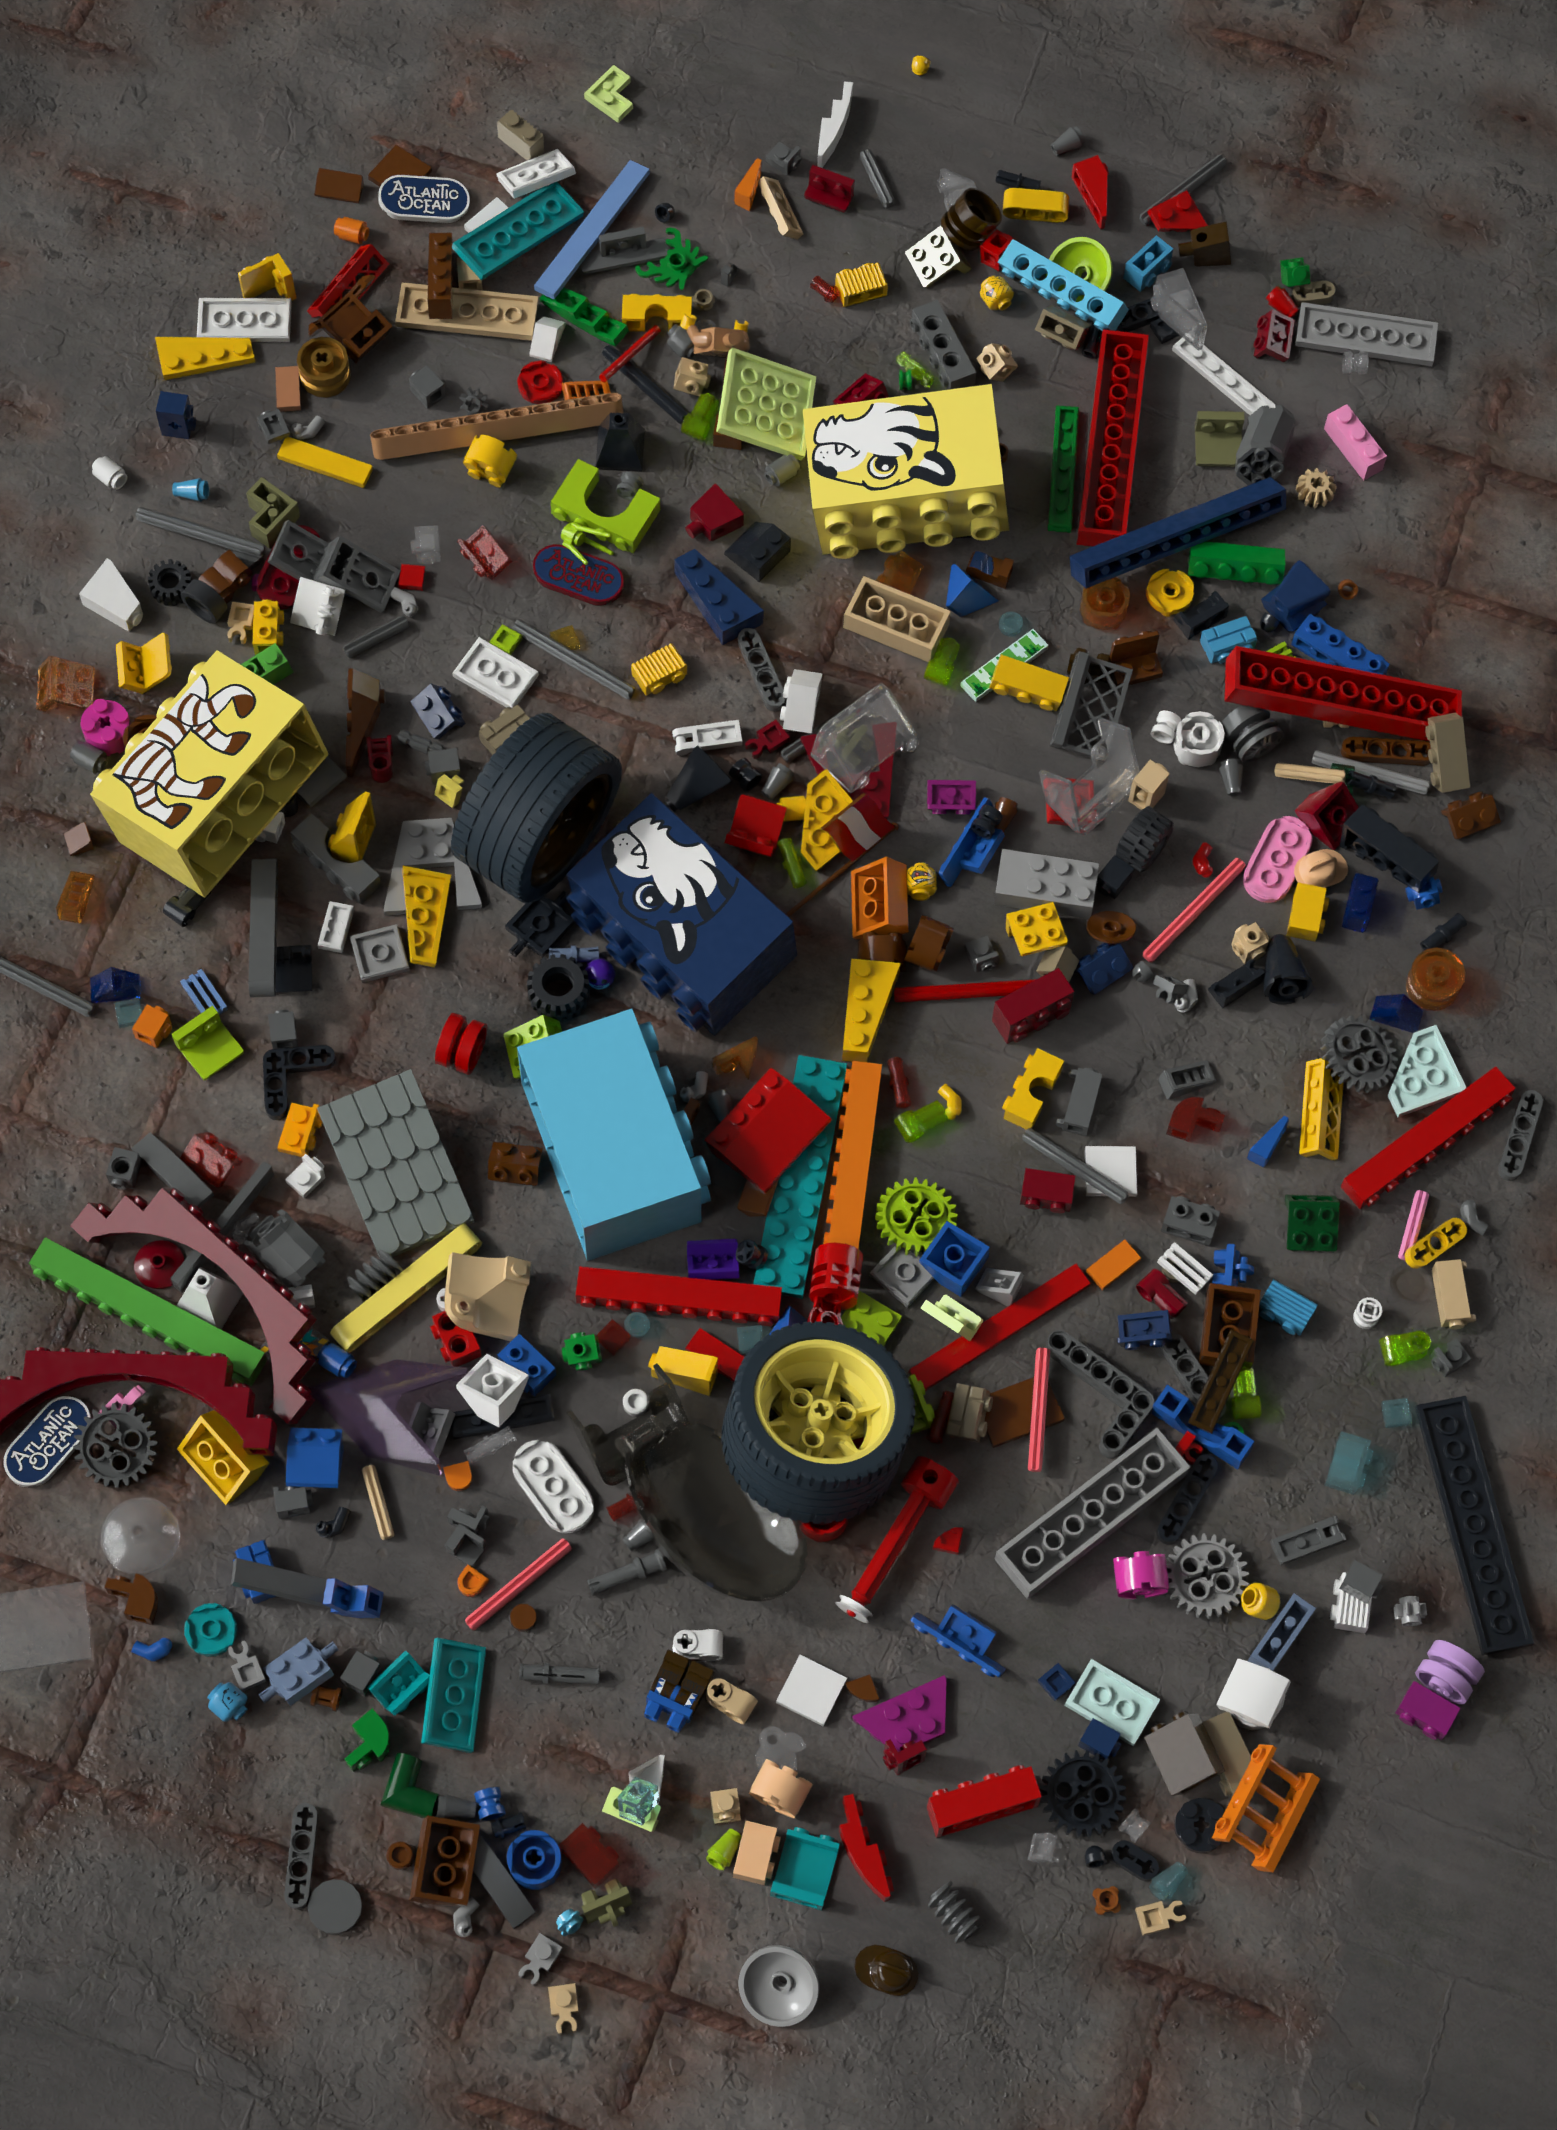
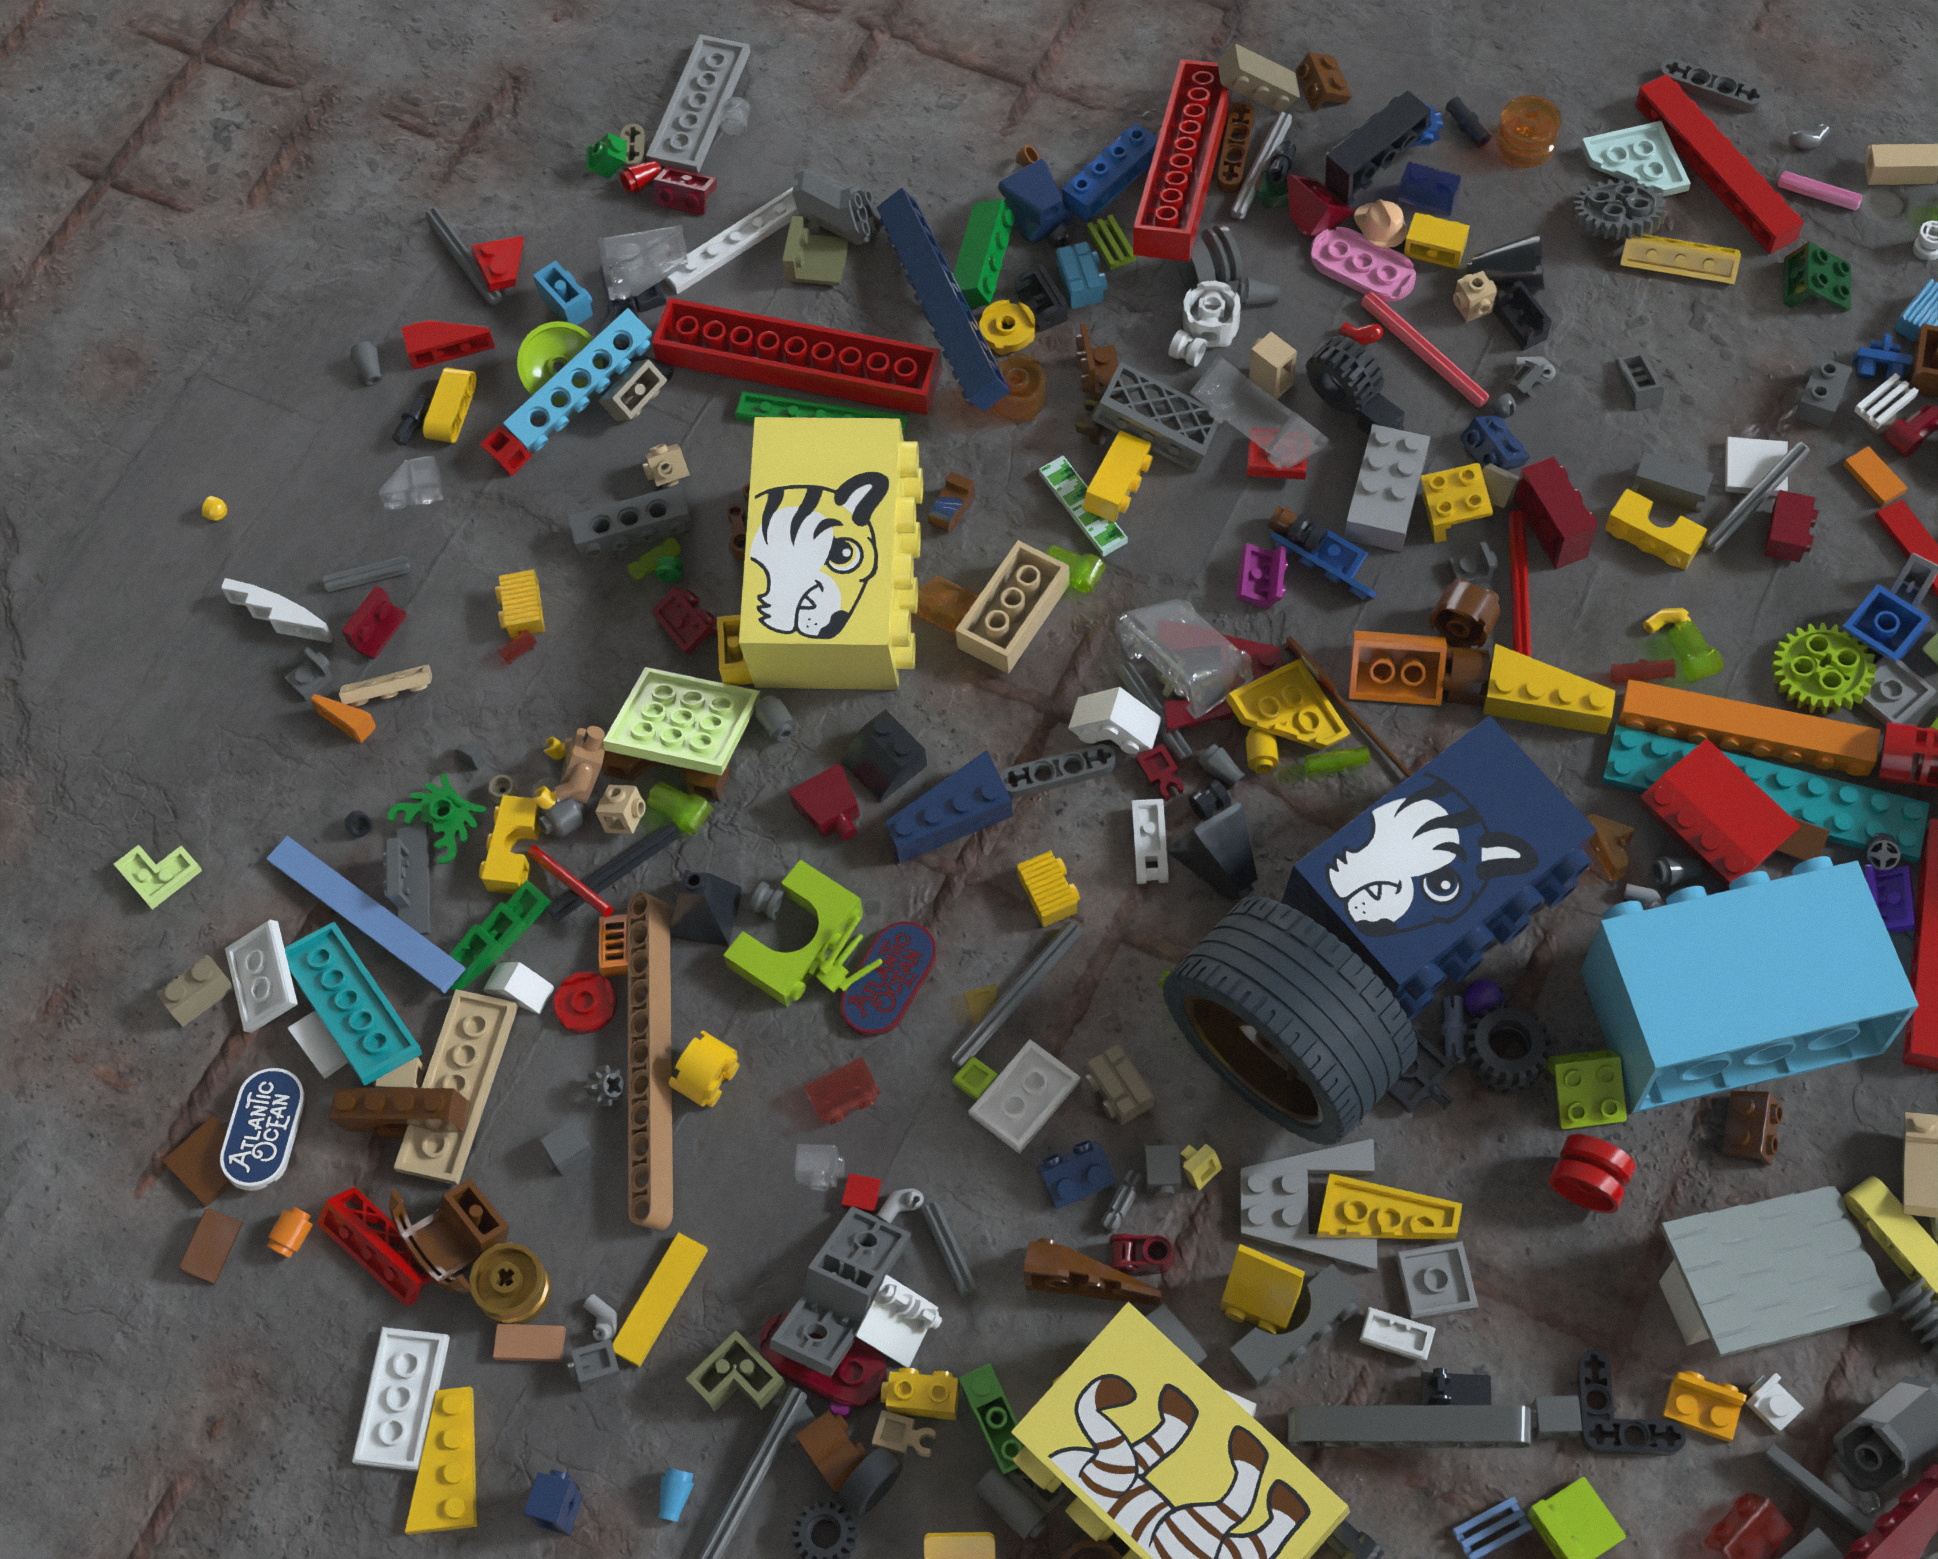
camera: 75 degrees left, 5 degrees down
yellow bracket [238,253,297,301] -> none
red bracket [724,794,787,857] -> none
bracket [905,225,972,288] -> none
yellow head [907,863,937,901] -> none
dark brown wheel [941,188,1002,251] -> none
blue slope [946,564,999,617] -> none
yellow head [980,276,1014,311] -> none
clear light blue tile [999,612,1023,636] -> none
reddish brown dish [1087,911,1136,944] -> none
clear red brick [1166,1097,1225,1142] -> none
dark brown torso [1178,221,1231,267] -> none
blue slope [1247,1116,1289,1168] -> none
tan axle [1275,763,1346,784] -> none
tan gear [1296,468,1336,509] -> none
bright pink brick [1324,404,1387,481] -> none
clear blue slope [1369,994,1424,1033] -> none
yellow beam [1405,1218,1467,1269] -> none

